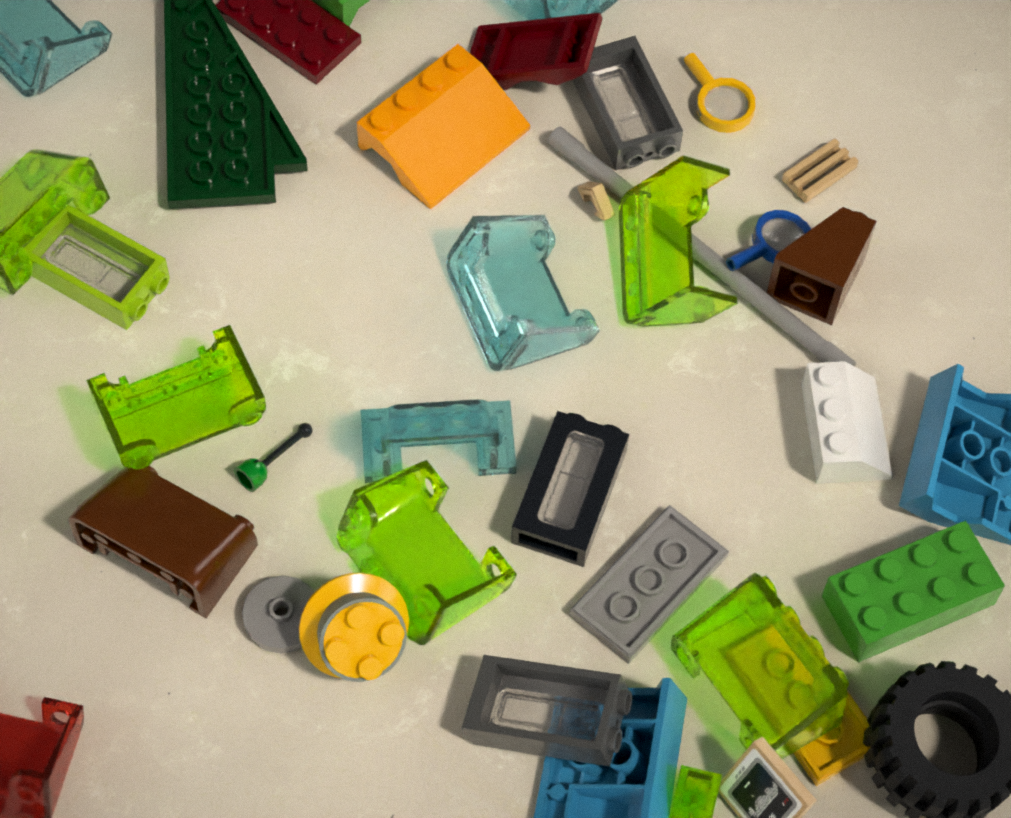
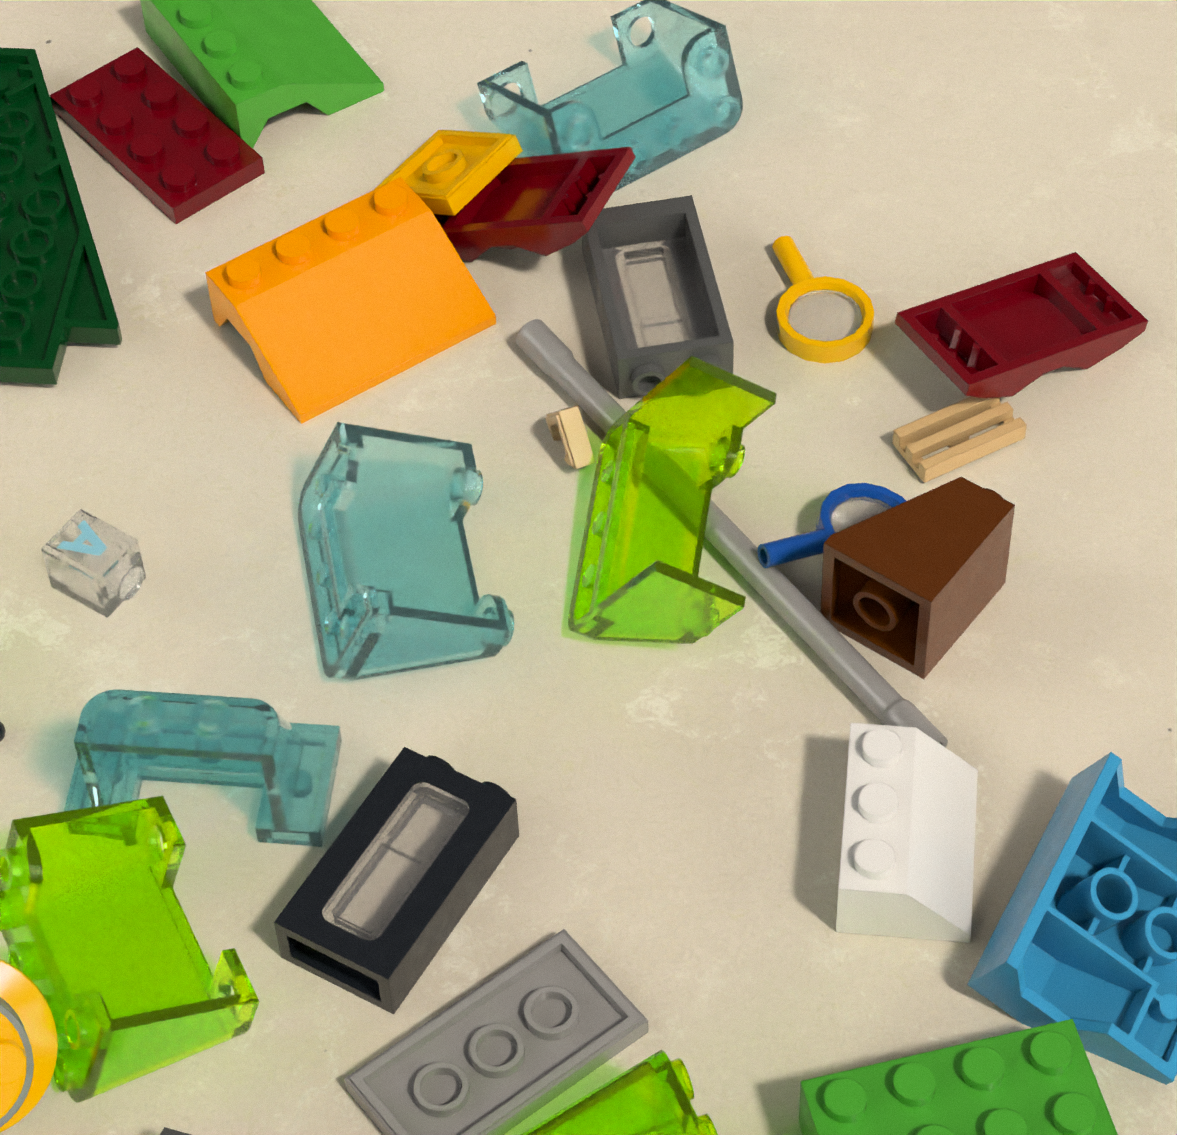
camera: 15 degrees right, 10 degrees down
none -> clear brick [41,509,146,618]
none -> yellow tile [374,130,523,216]
none -> dark red slope [895,252,1148,398]

